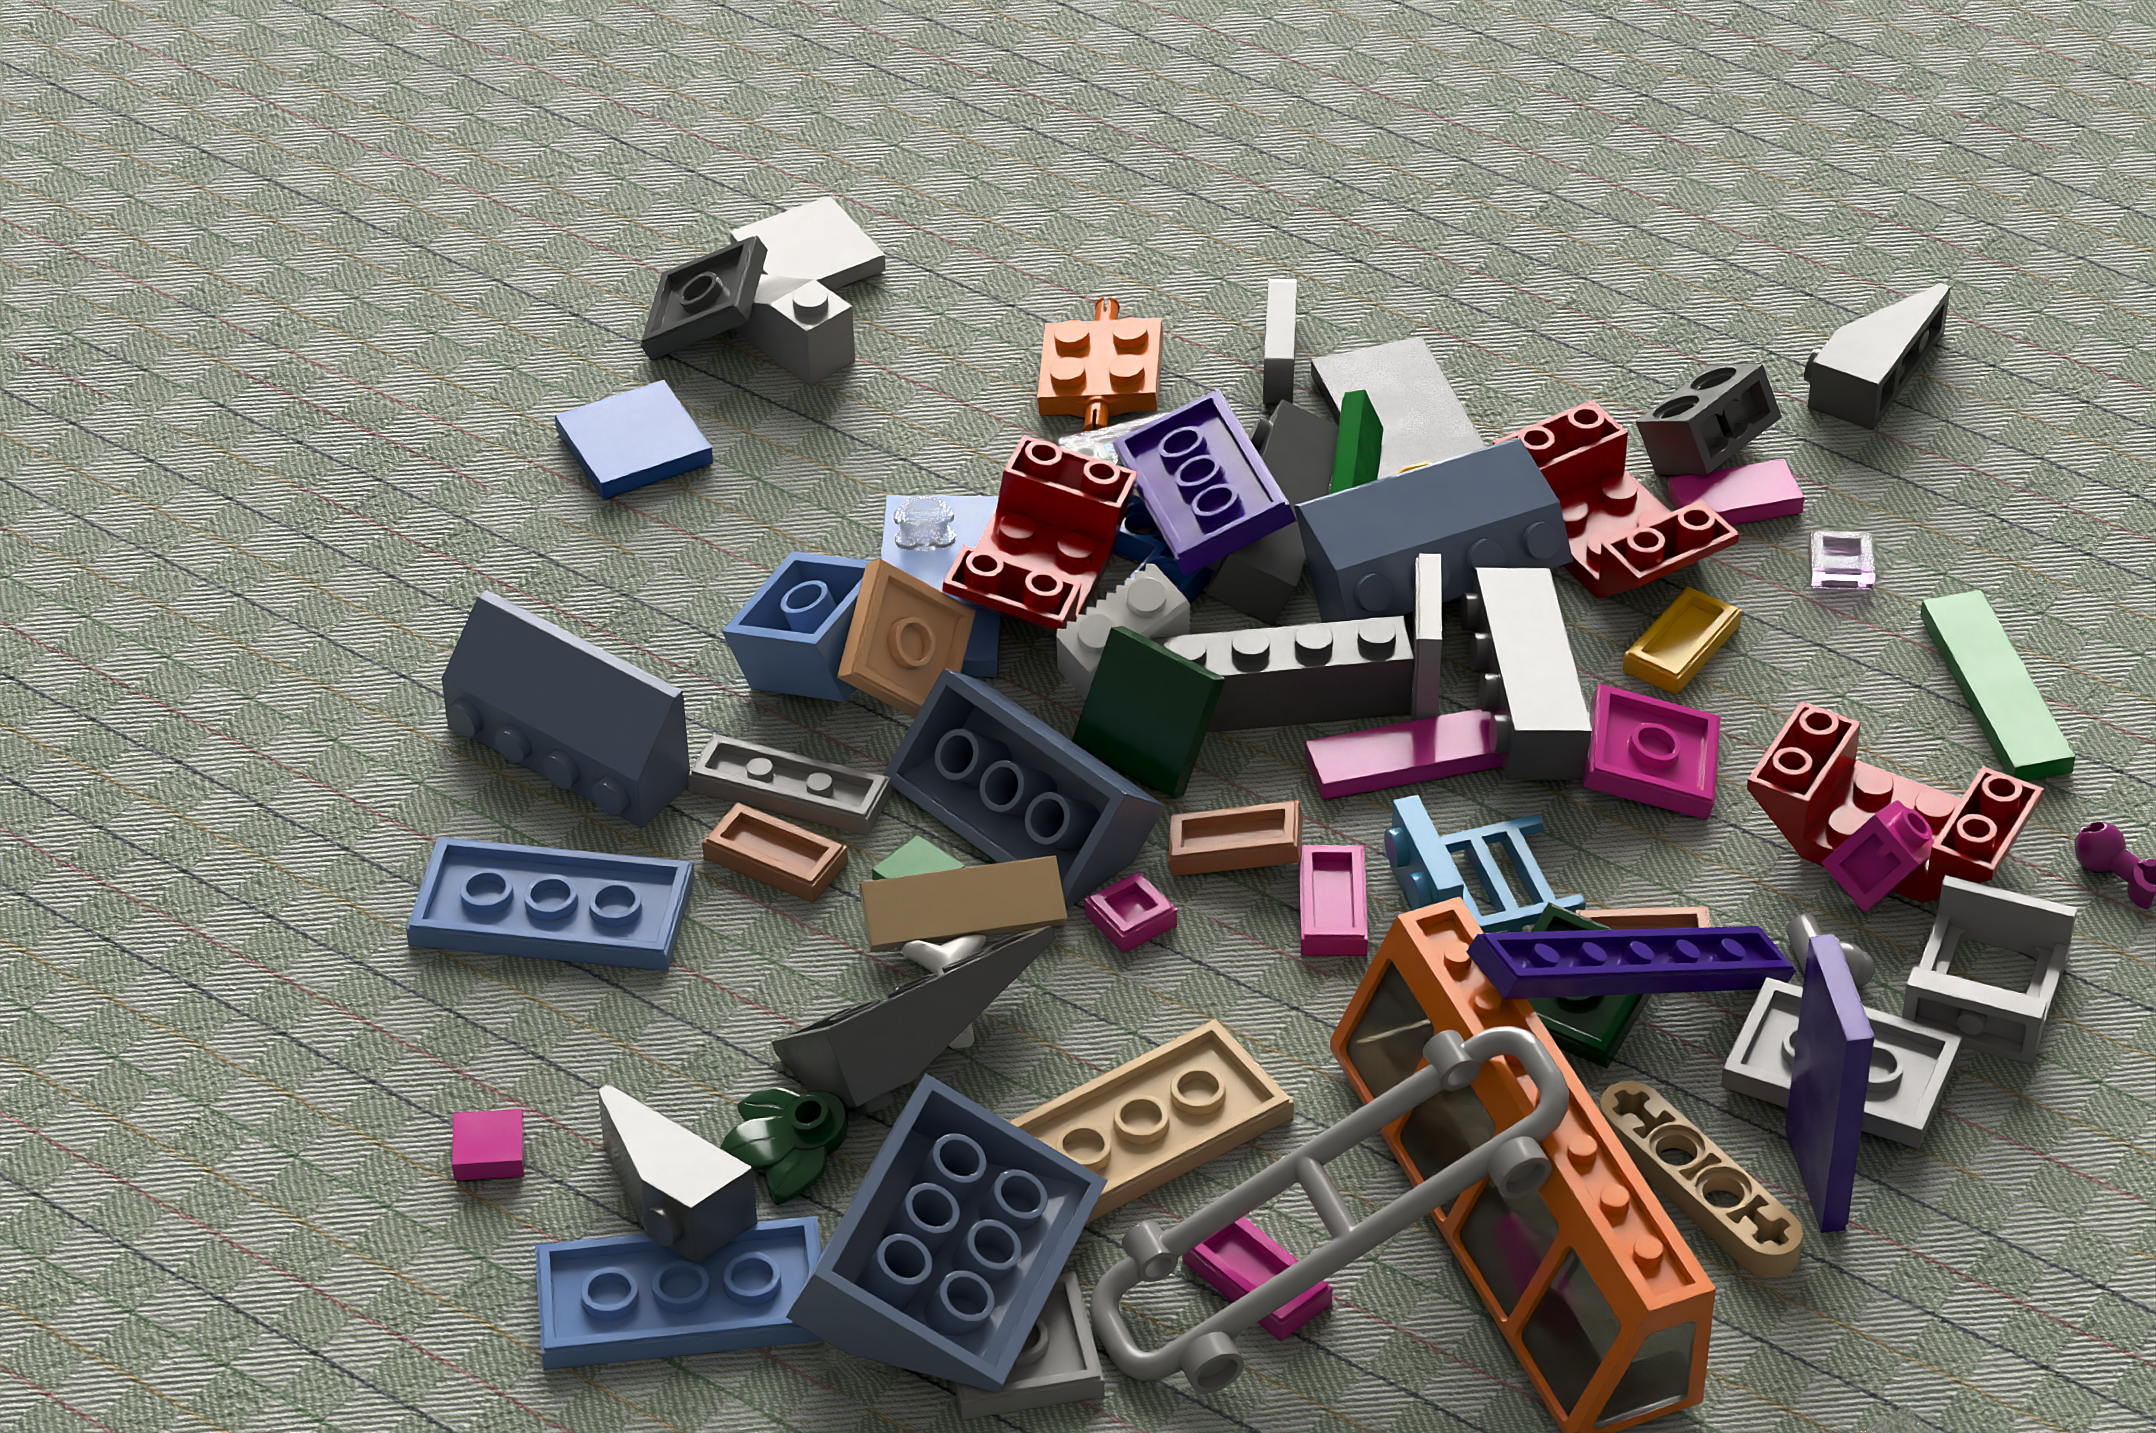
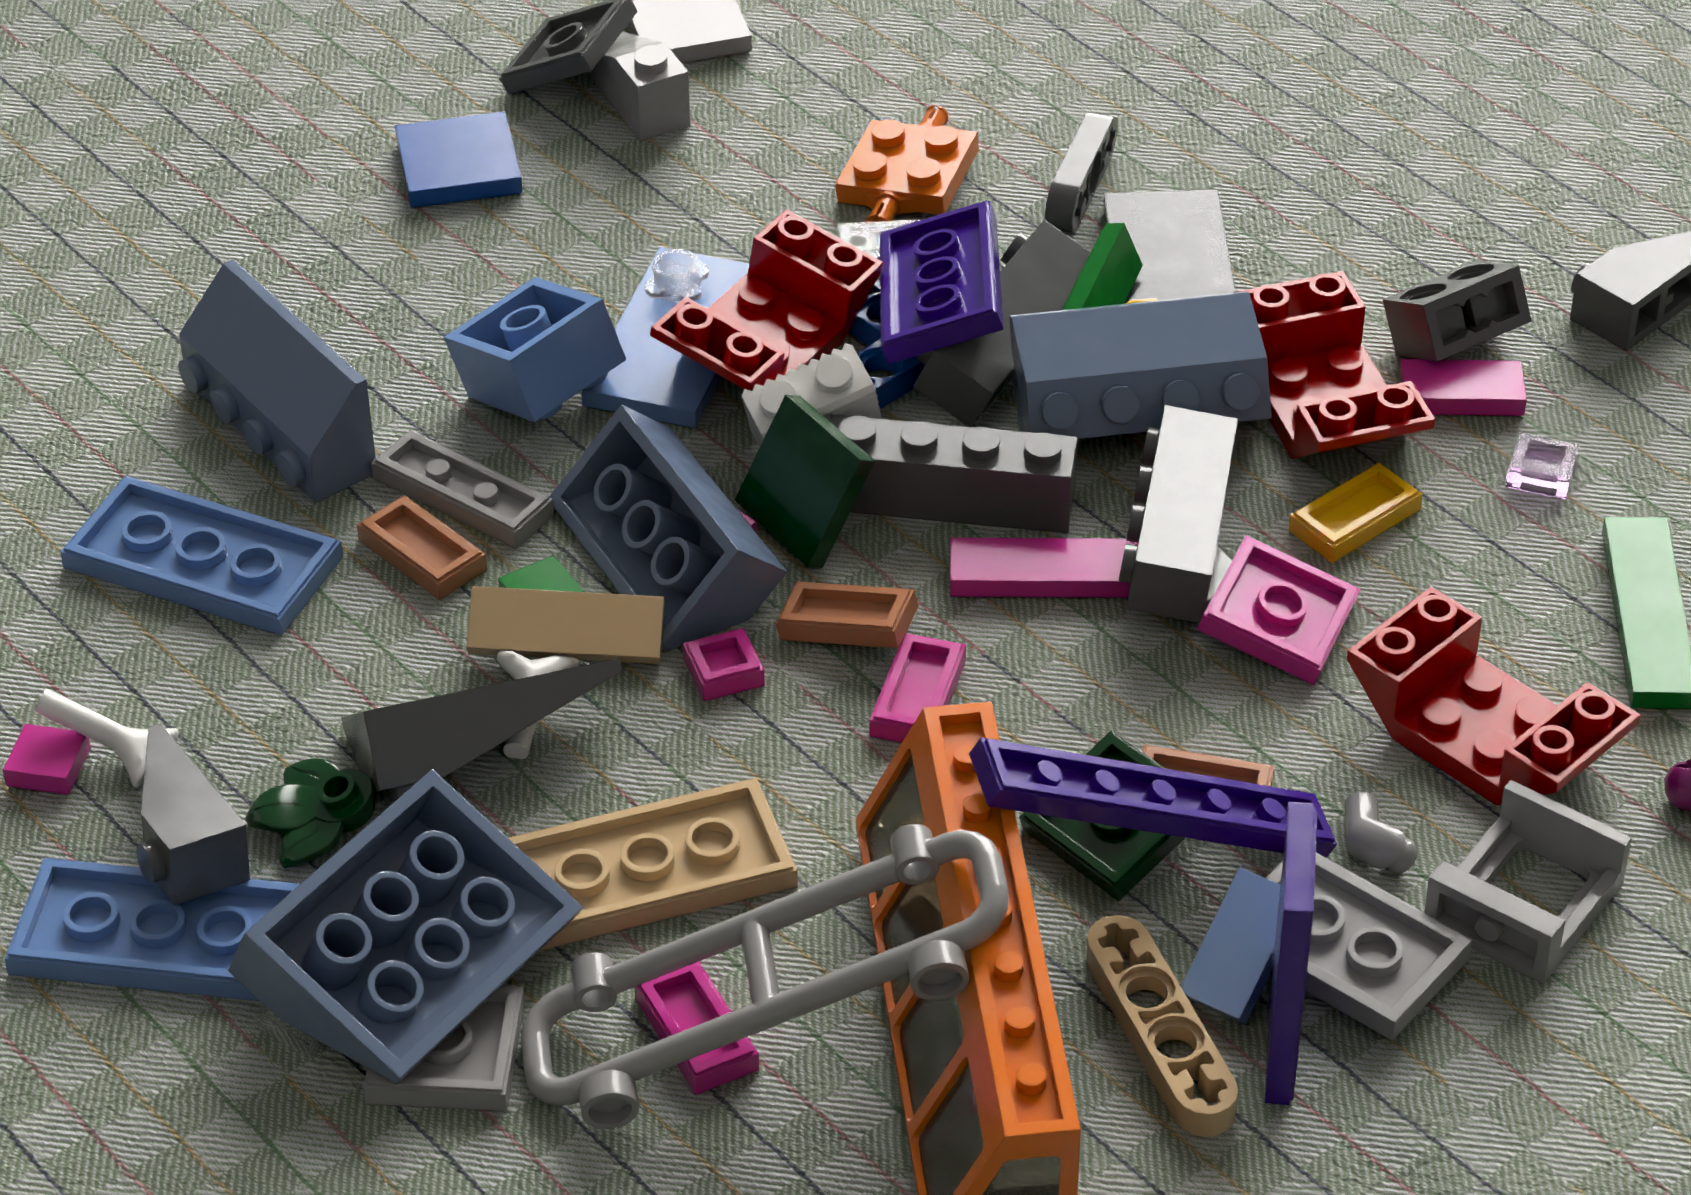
camera: 15 degrees right, 0 degrees up
light nougat tile [837,559,976,718] -> none
dark azure plate [1384,795,1586,933] -> none
light grey tile [1411,553,1442,721] -> none
dark pink bracket [1821,800,1935,913] -> none
none -> white piece [35,688,179,788]
none -> light blue tile [1181,867,1280,1025]

